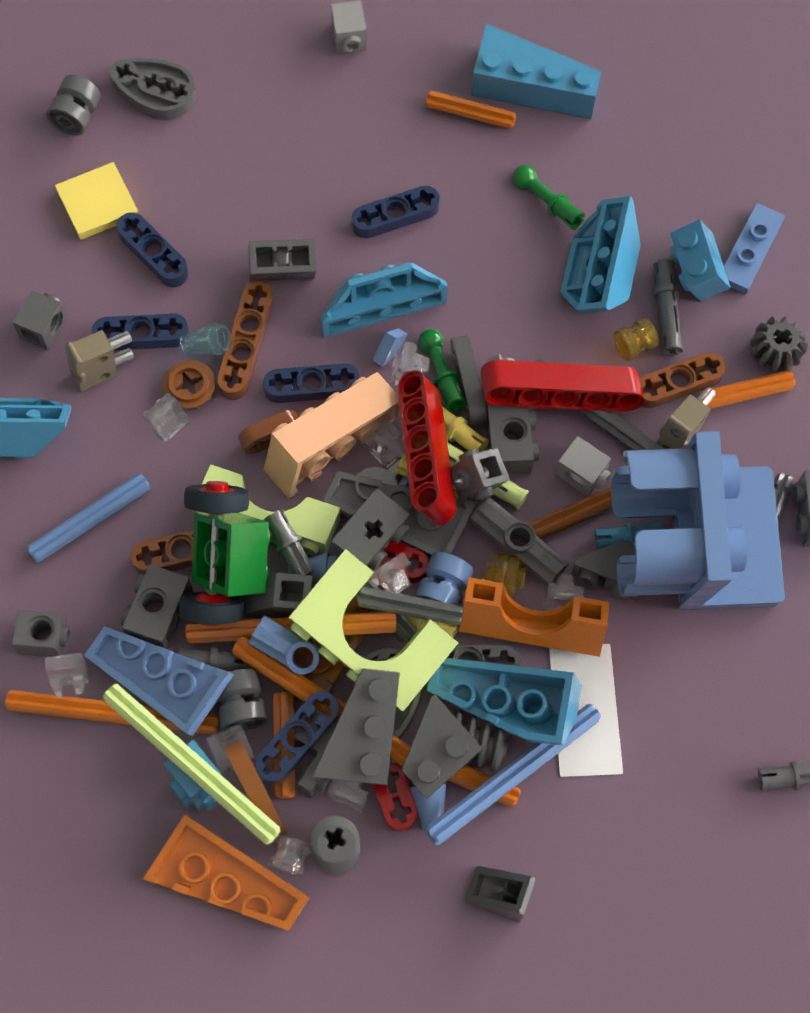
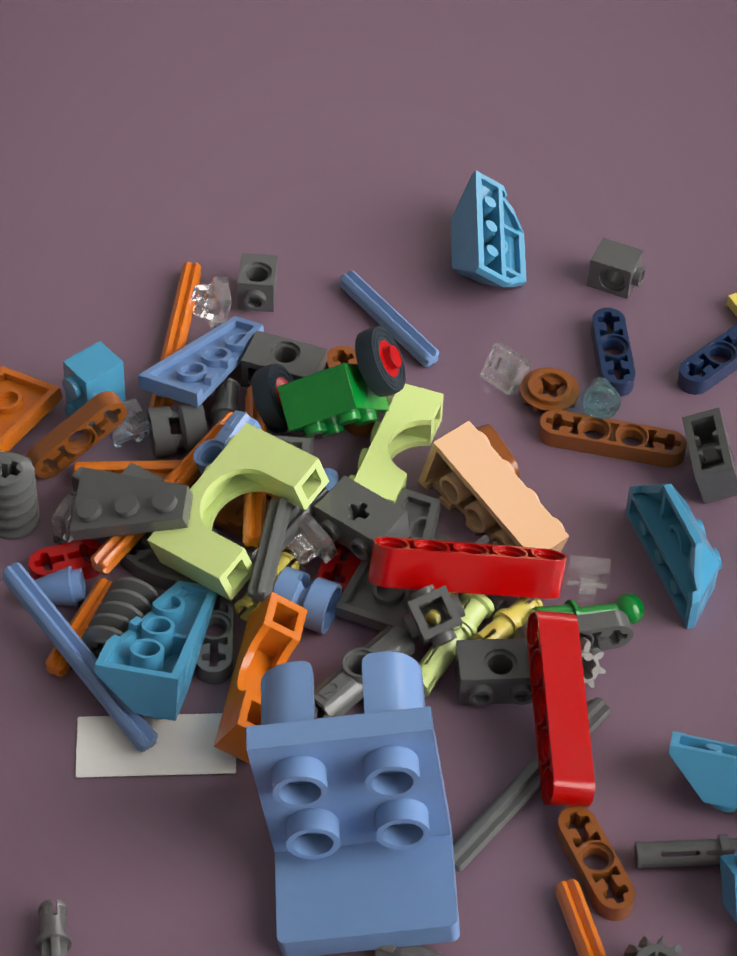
camera: 90 degrees right, 20 degrees down
dark tan piece [65,330,134,392] -> none
yellowish green axle [103,684,280,845] -> none
dark blue beam [255,691,340,783] -> none
dark blue beam [263,363,360,403] -> none
flat silver axle [263,509,313,575] -> none
medium blue tile [373,328,408,367] -> none
dark grey wing [402,695,483,799] -> none
clear yellow gear [483,554,527,596] -> none
light grey brick [555,436,612,497] -> none
clear yellow wheel [613,317,659,361] -> none
dark tan piece [657,387,716,449] -> none

